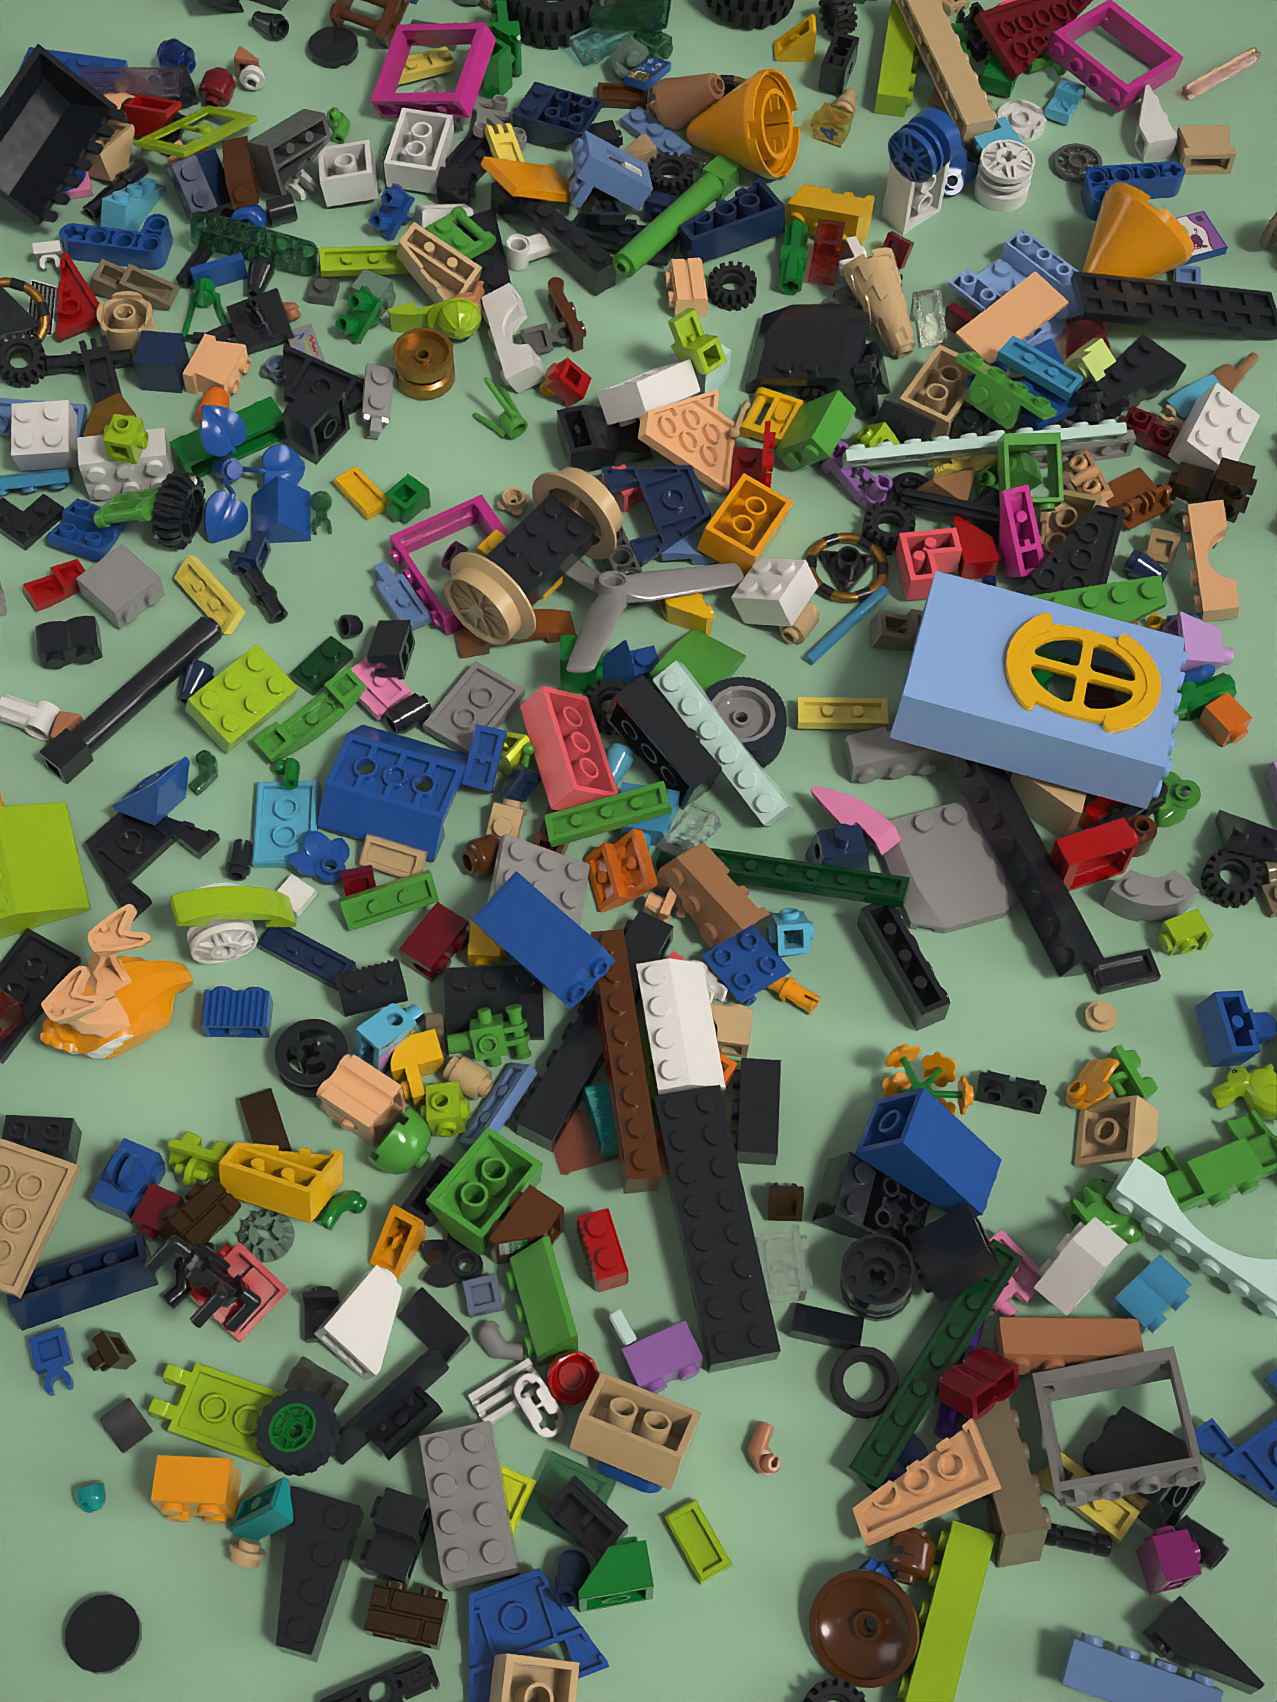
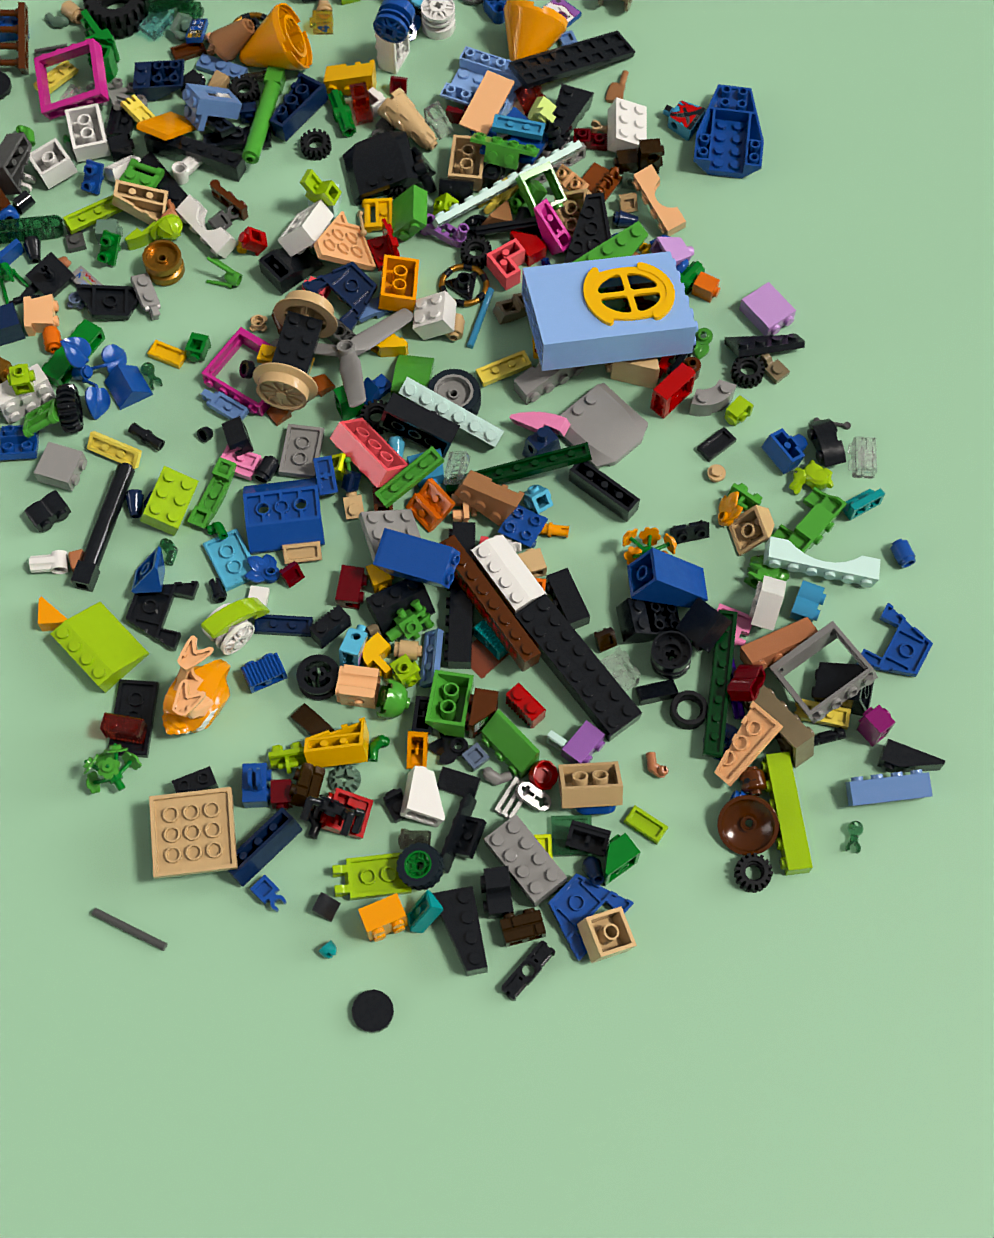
camera: 25 degrees left, 5 degrees up
red slope [23,559,85,612] -> none
dark brown tile [87,1330,137,1372] -> none
dark blue bracket [228,530,271,576] -> none
tan plate [229,1537,266,1568] -> none
black slope [283,389,350,465] -> none
dark green plate [290,636,354,696] -> none
bright green plate [338,869,440,931] -> none
reddish brown head [461,834,500,879] -> none
light nougat brick [665,258,708,317] -> none
black brick [949,757,1105,978] -> none
medium azure slope [1166,374,1227,421] -> none
black cone [1174,1515,1230,1571] -> none

